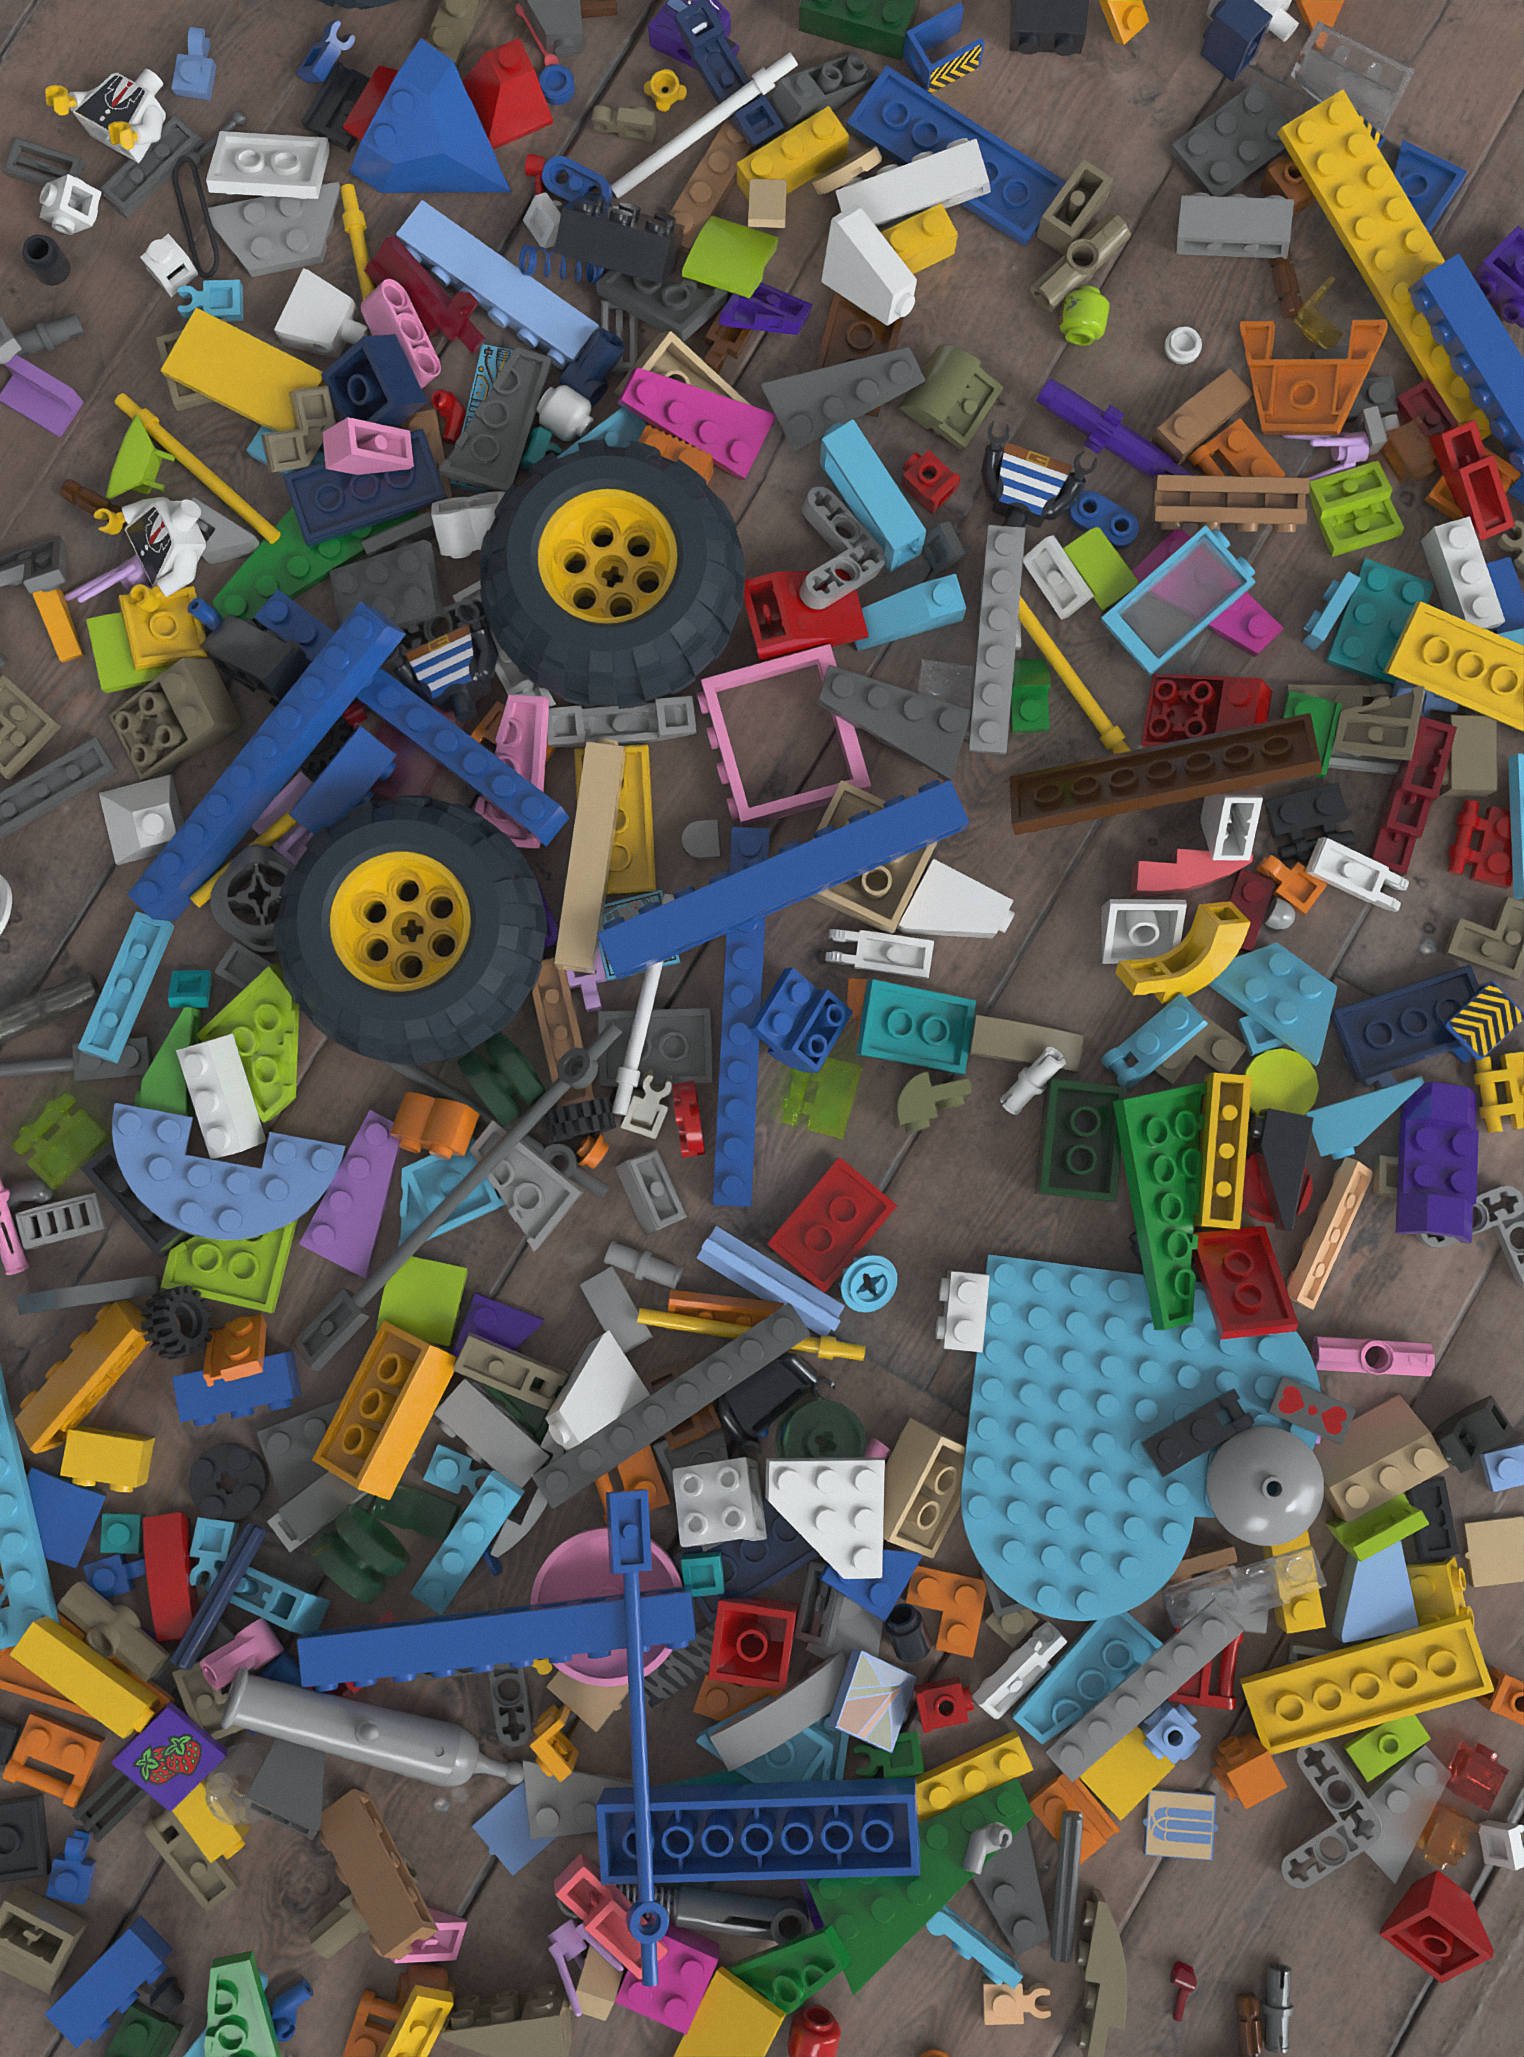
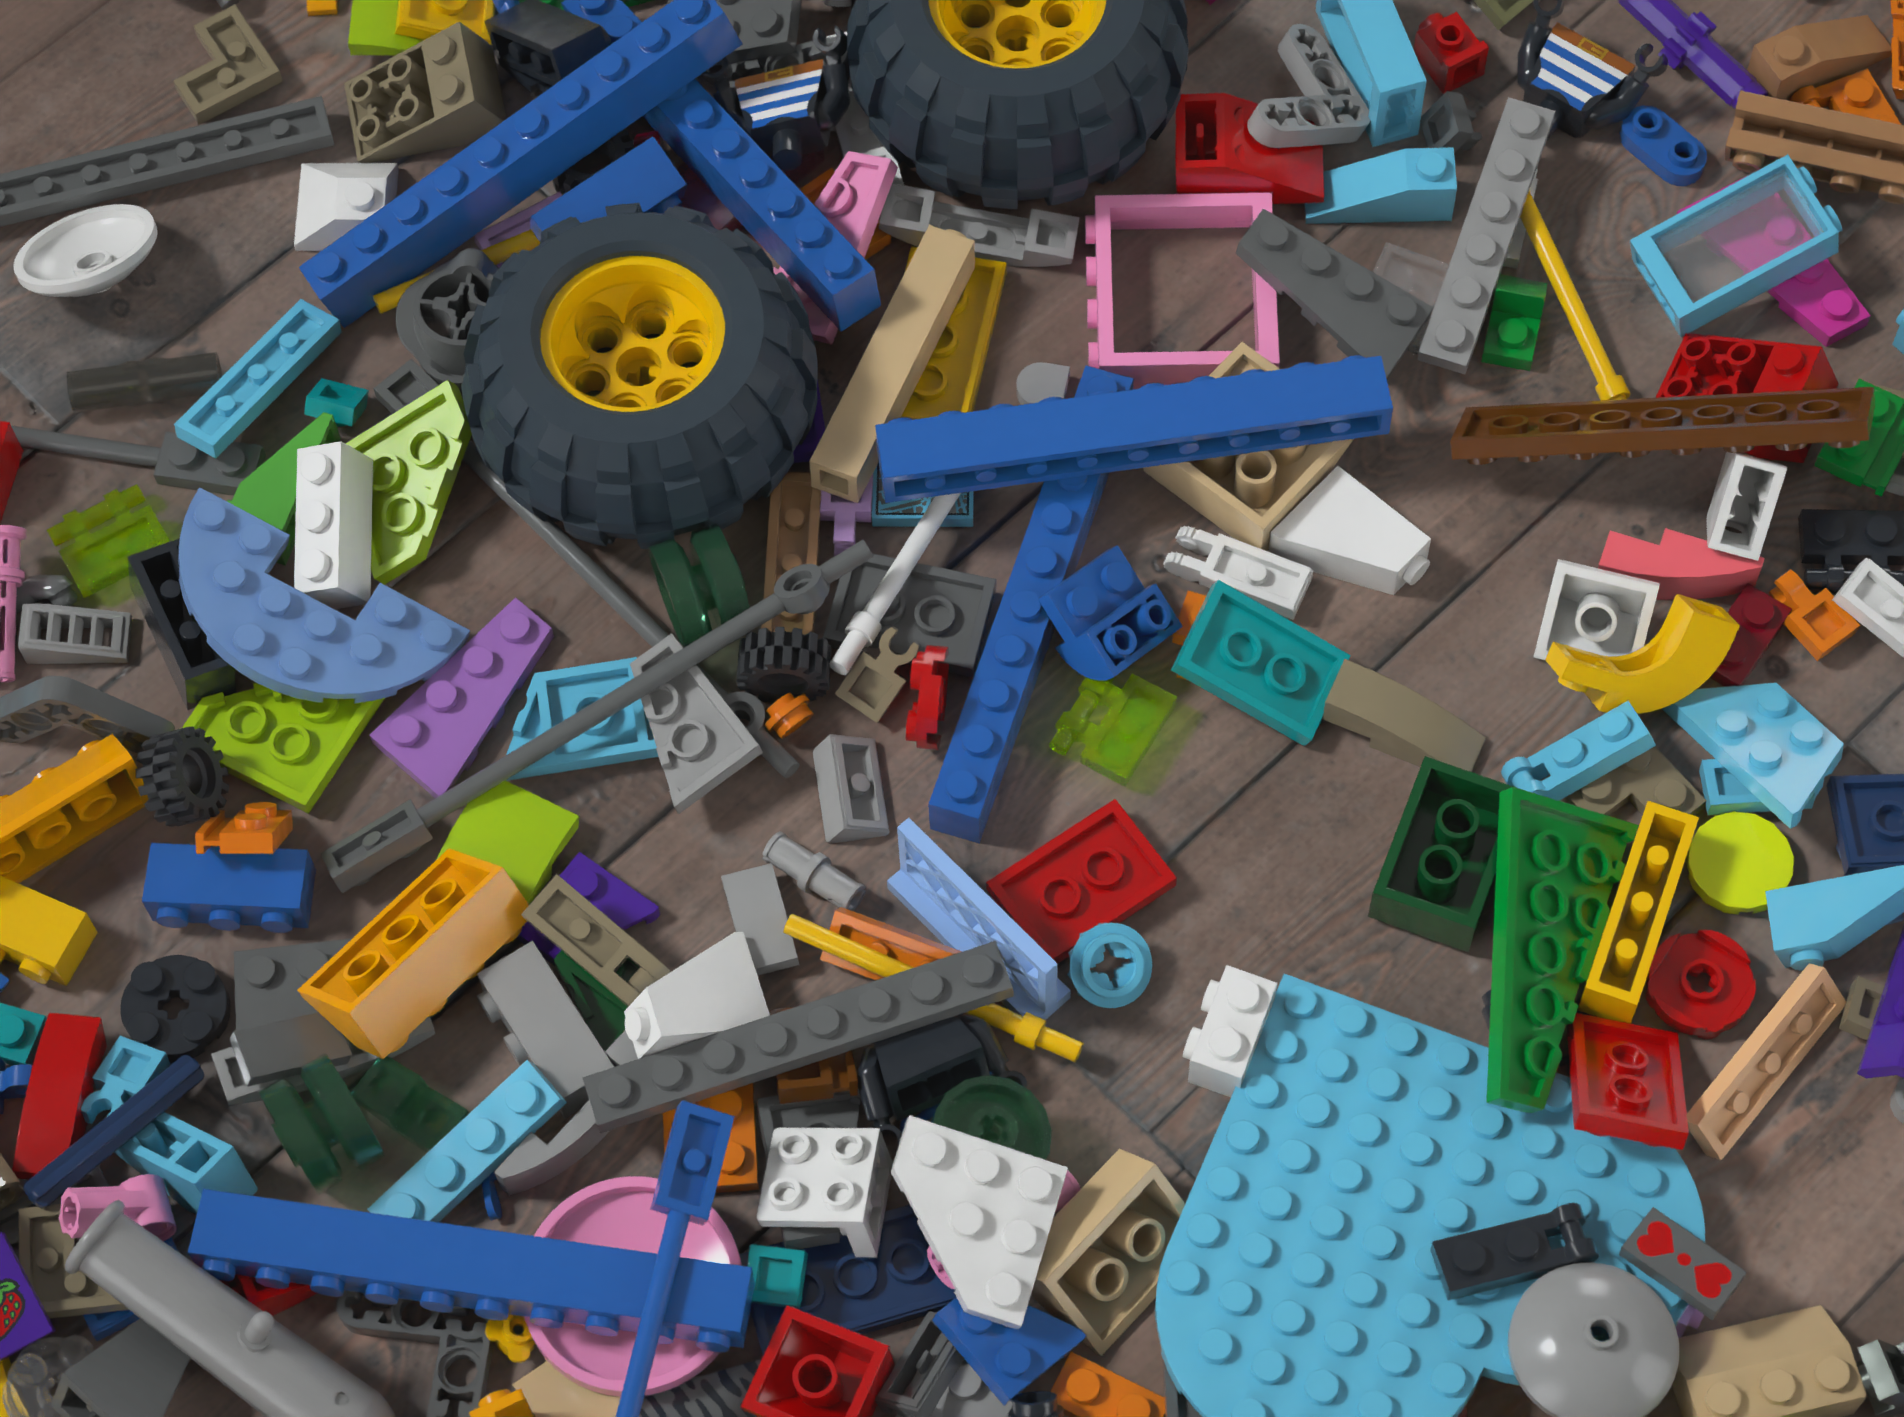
camera: 15 degrees right, 20 degrees down
orange brick [390,1092,480,1160] -> none
medium azure plate [423,1443,492,1496] -> none
olive brick [893,1071,972,1133] -> none
white pin [1000,1047,1066,1115] -> none
white plate [1023,535,1094,620] -> none
lime slope [1063,526,1139,611] -> none
black slope [1250,1108,1314,1231] -> none
light grey hinge [1263,897,1295,930] -> none
bright pink piece [1311,1336,1435,1377] -> none

